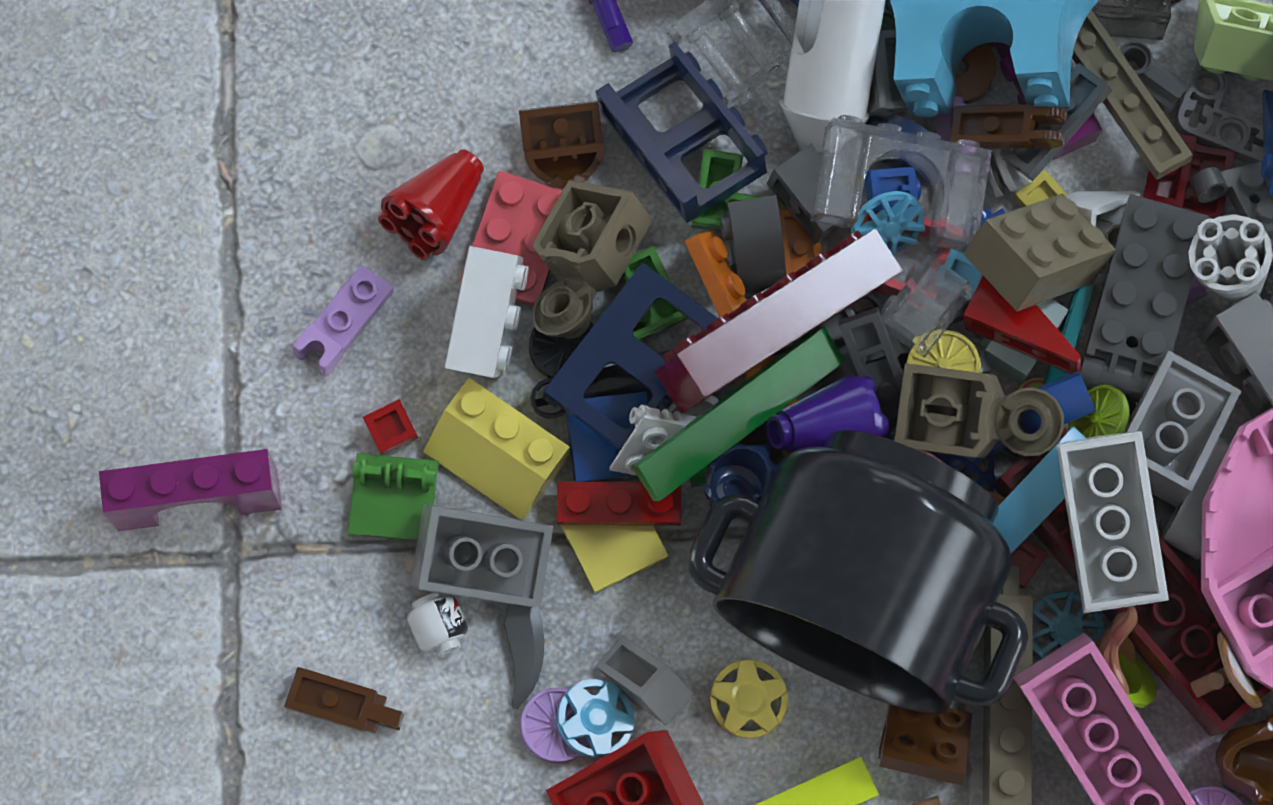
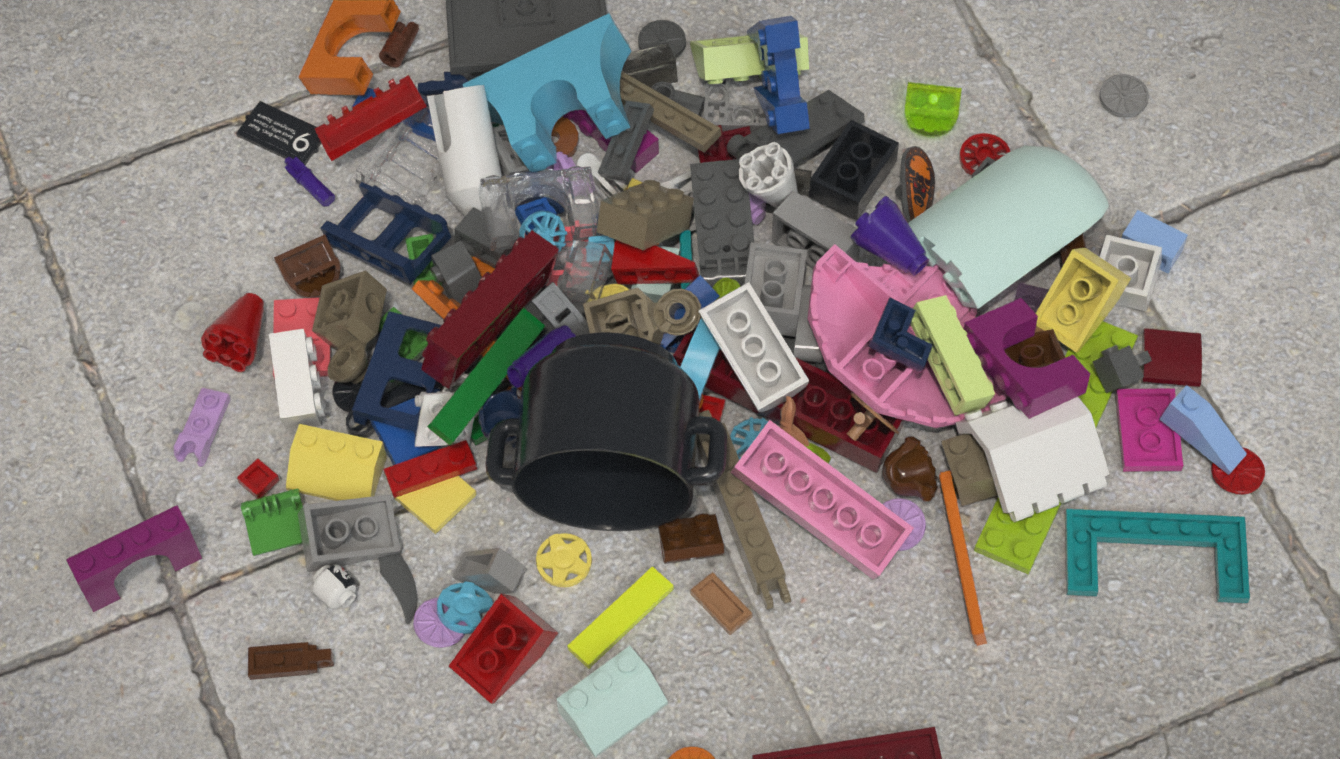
camera: 15 degrees left, 15 degrees down
reddish brown hinge [950,104,1067,149] -> none

